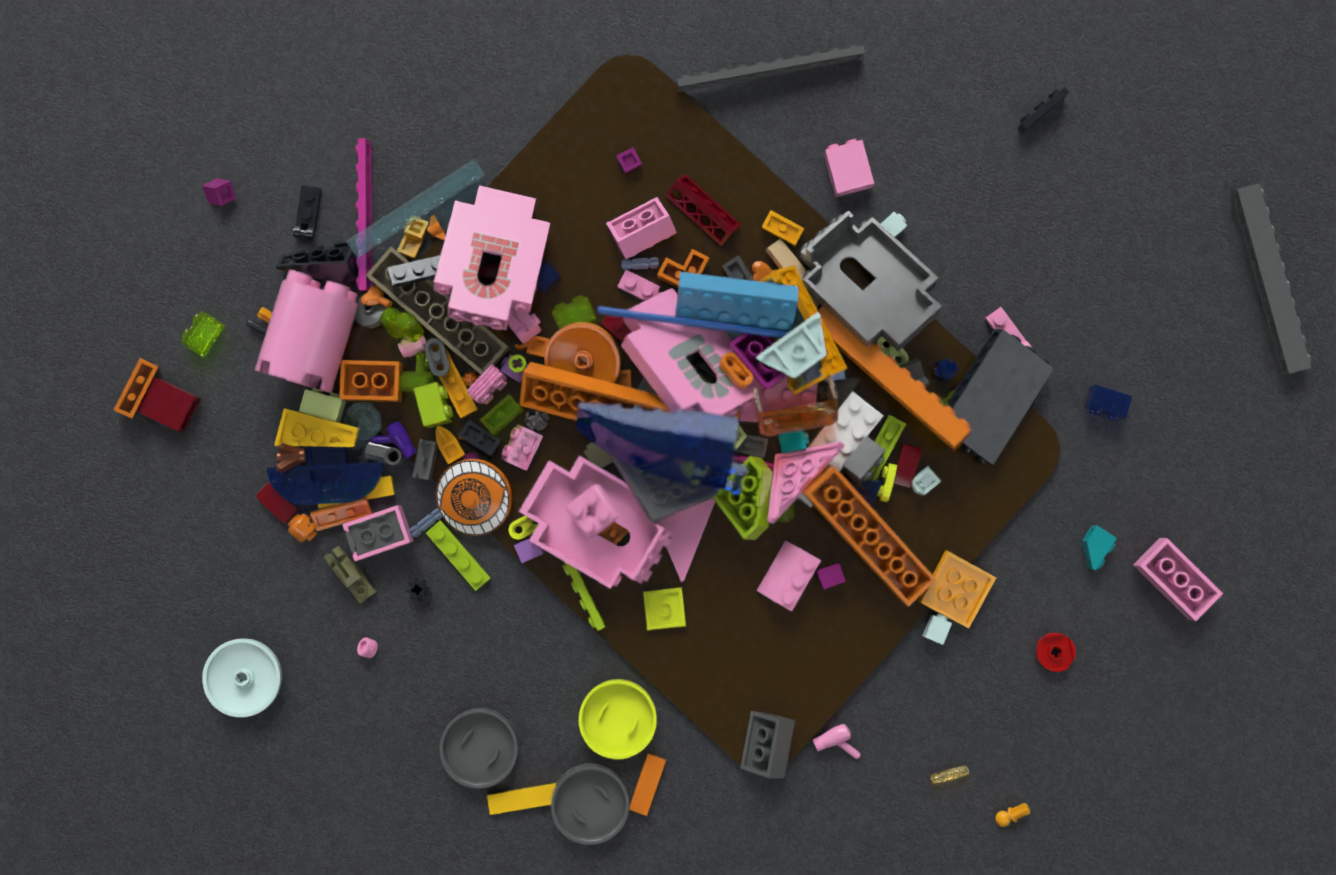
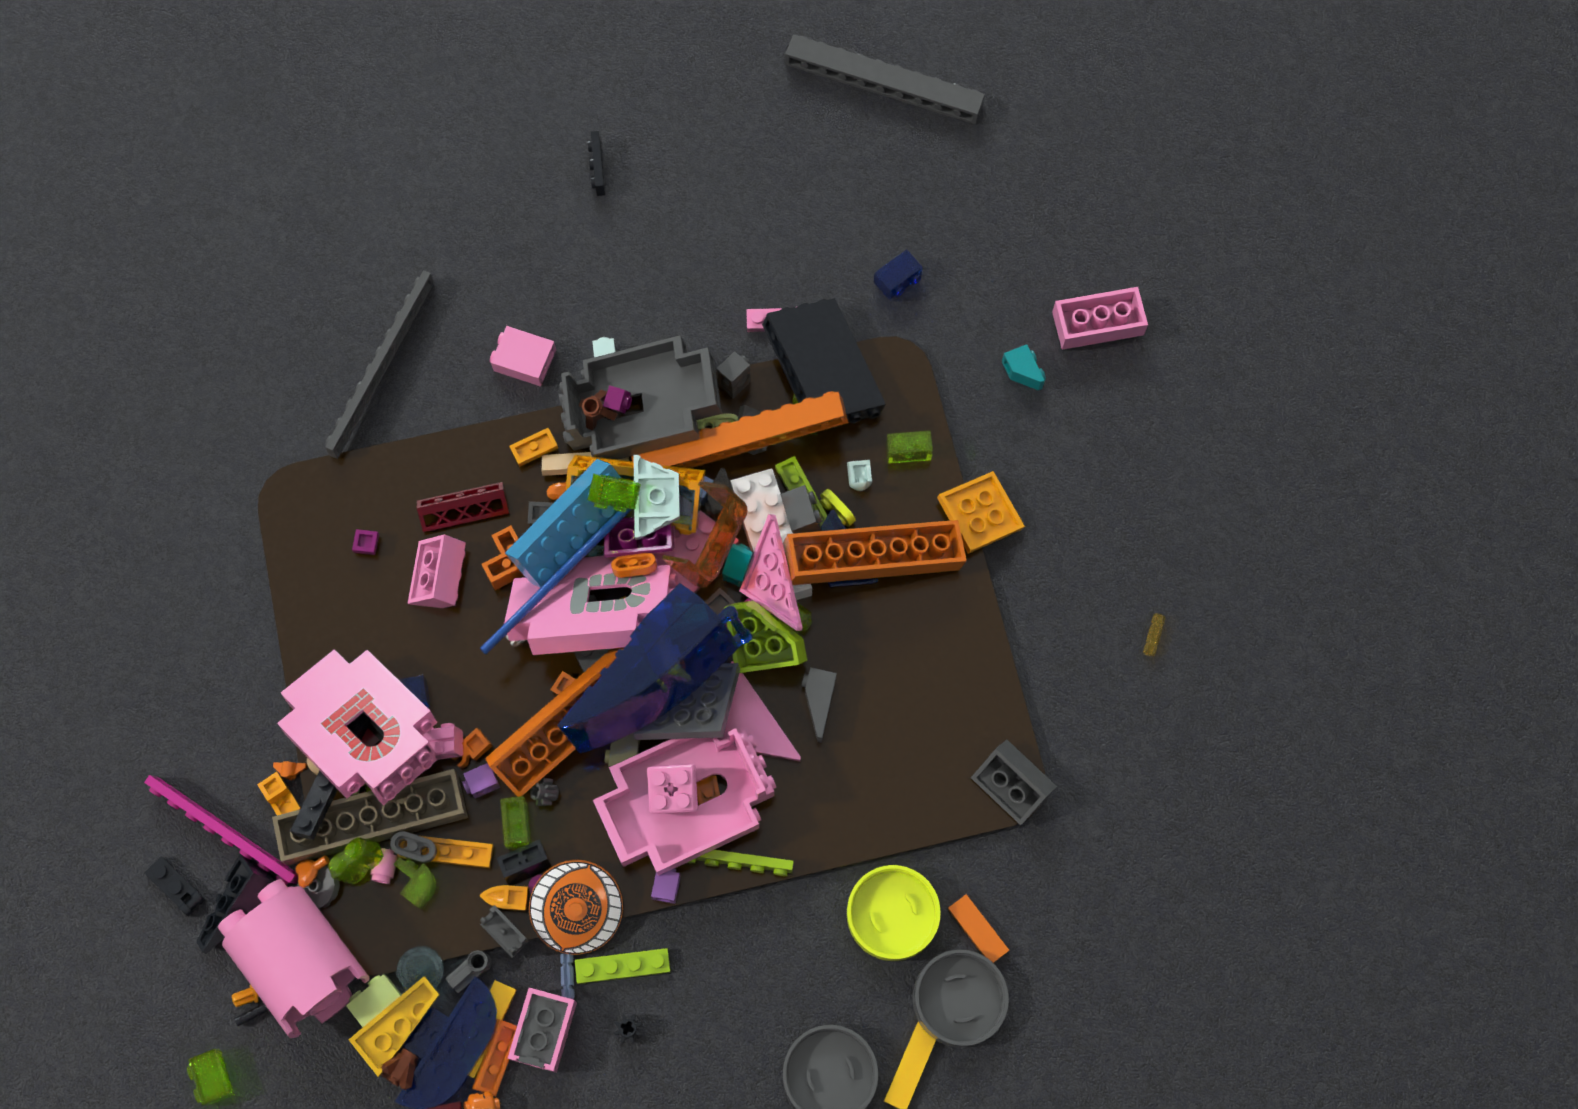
camera: 60 degrees left, 15 degrees down
magenta panel [202,178,236,206] -> none
olive plate [323,546,377,604] -> none
orange brick [340,360,403,402] -> none
clear light blue plate [346,159,485,258] -> none
dark purple piece [370,422,417,459] -> none
lime brick [414,382,454,428] -> none
orange plate [462,371,481,386] -> none
bright pink brick [467,365,507,405] -> none
bright pink bracket [501,425,543,471] -> none
lime bush [509,355,527,373] -> none
neon yellow plate [509,515,539,540] -> none
orange dish [544,322,621,383] -> none
clear neon green brick [552,295,597,330] -> none
dark red torso [599,315,632,344] -> none
bright pink plate [617,270,663,301] -> none
sand blue axle [621,257,659,270] -> none
neon yellow tile [643,587,686,630] -> none
bright pink slope [757,540,821,611] -> none
bright pink piece [813,724,861,759] -> none
magenta panel [815,564,846,589] -> none
dark red slope [893,443,922,488] -> none
light aqua brick [922,613,952,645] -> none
clear blue gear [933,358,959,381] -> none
light orange axle [995,803,1030,827] -> none
red plate [1035,632,1076,672] -> none
none -> copper rock [579,389,617,431]
none -> clear neon green brick [587,473,641,512]
none -> magenta plate [603,385,632,414]
none -> dark grey brick [716,351,751,399]
none -> dark grey slope [802,667,837,743]
none -> clear neon green brick [886,431,933,463]

